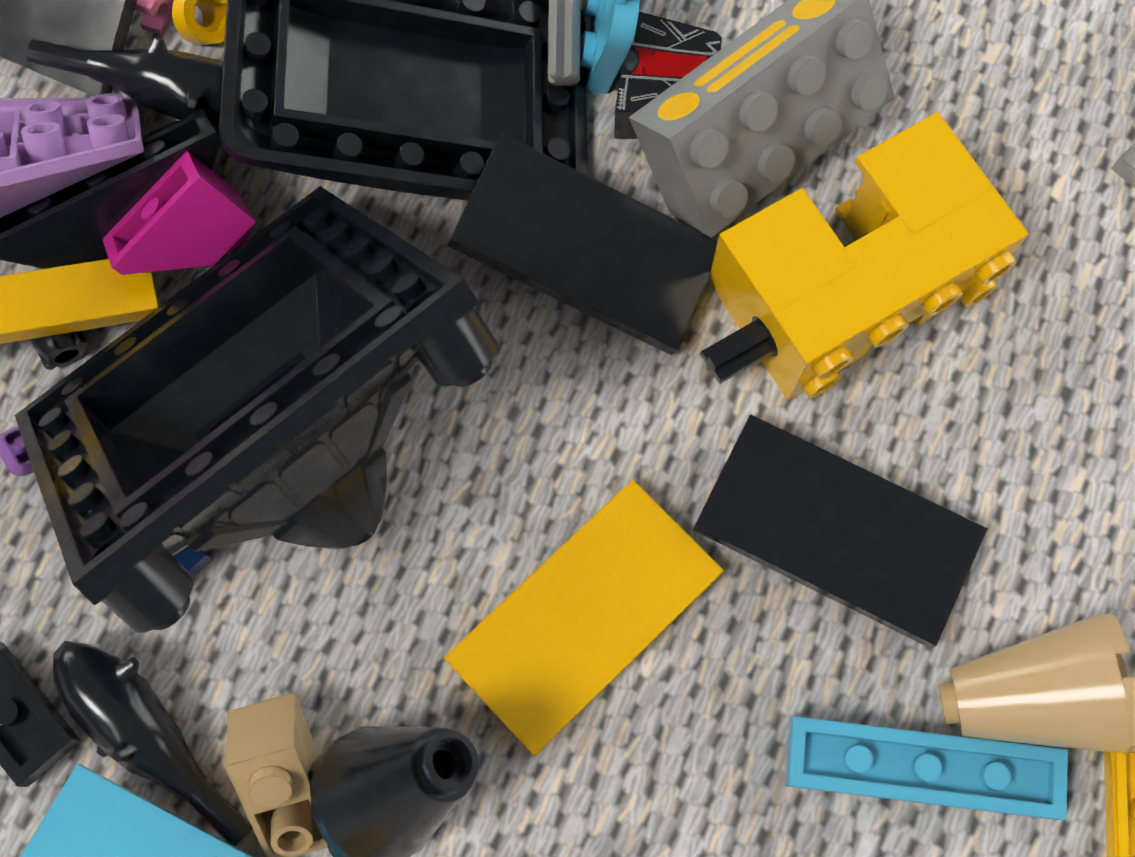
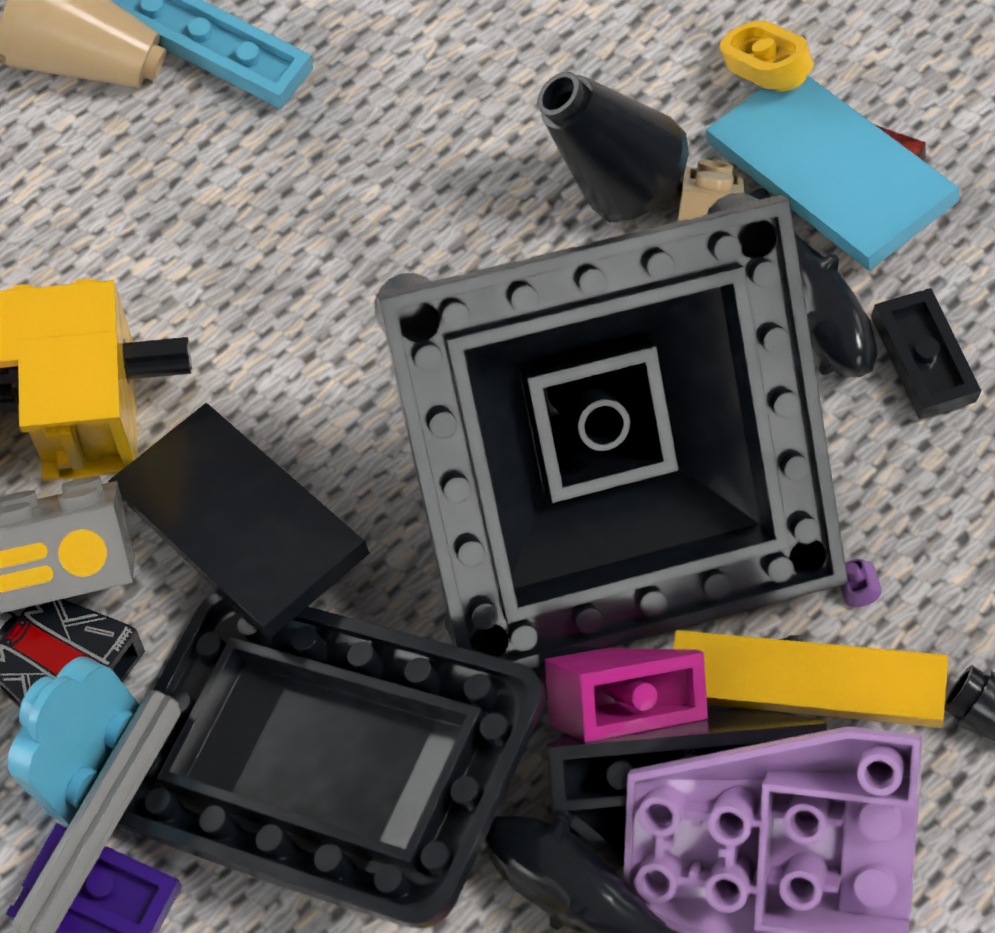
camera: 160 degrees left, 10 degrees down
yellow tile [443,479,724,757] -> none
black tile [693,414,988,649] -> none

